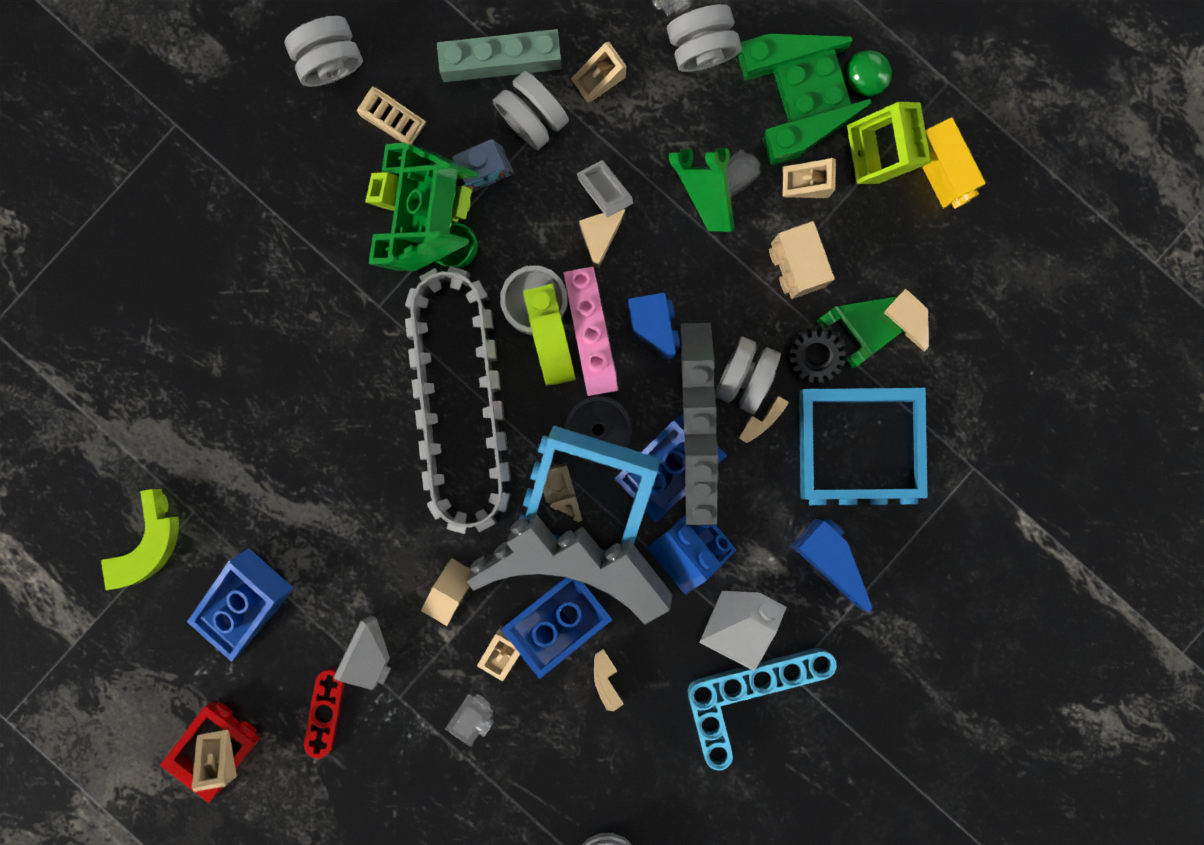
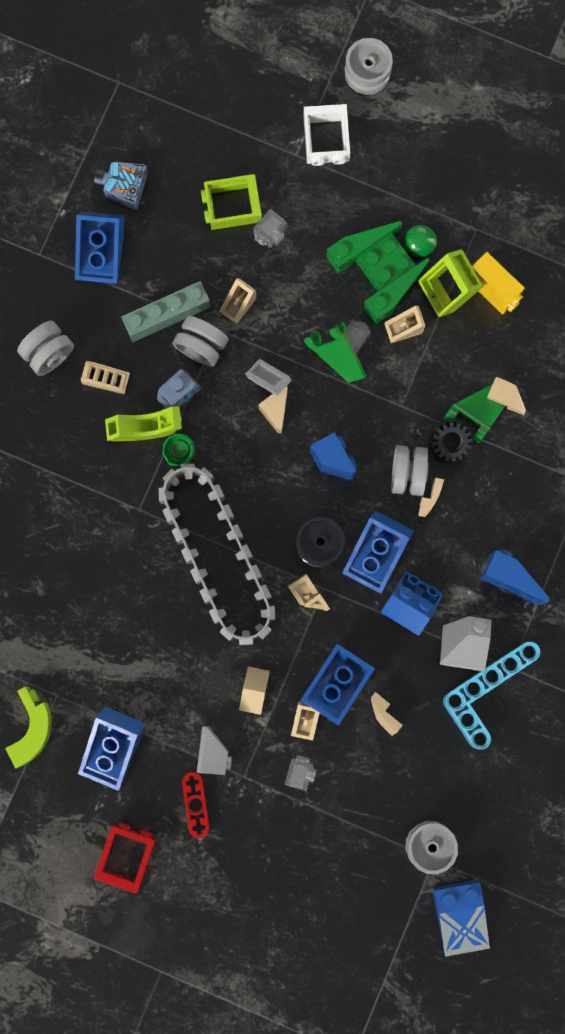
camera: 15 degrees left, 5 degrees down
tan slope [192,730,237,792] -> none
green wedge [369,142,478,271] -> none
arch [466,514,673,624] -> none
light grey wheel [500,266,568,336] -> none
dark azure window [519,425,660,553] -> none
lime arch [523,284,576,387] -> none
bright pink brick [564,266,618,396] -> none
light grey wheel [667,4,742,72] -> none
dark grey arch [680,323,718,525] -> none
tan brick [769,221,834,299] -> none
dark azure window [799,388,927,505] -> none

